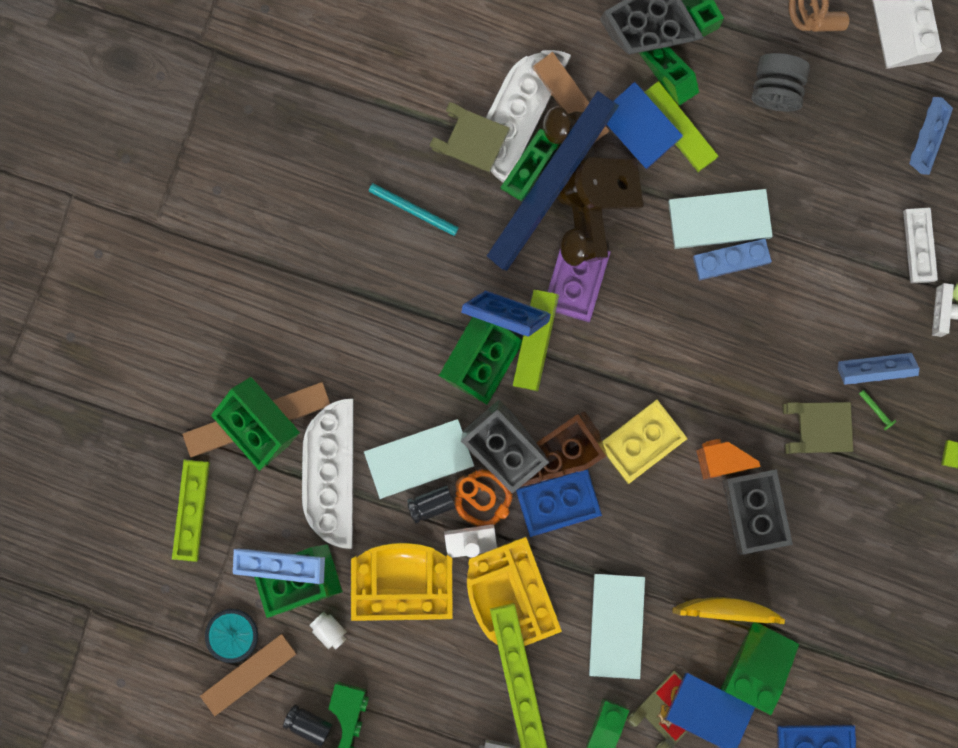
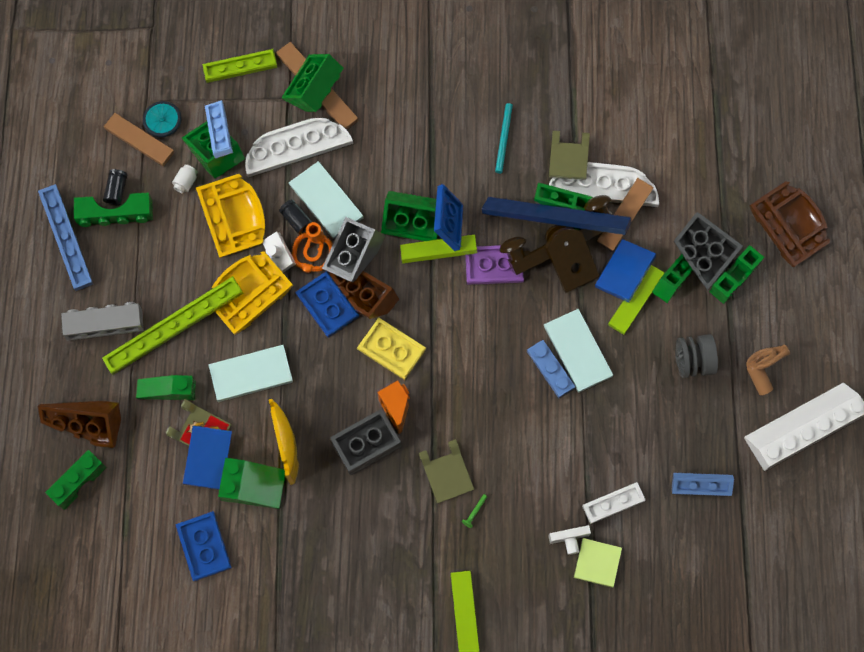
camera: 70 degrees right, 10 degrees down
medium blue plate [838,353,919,385] -> none

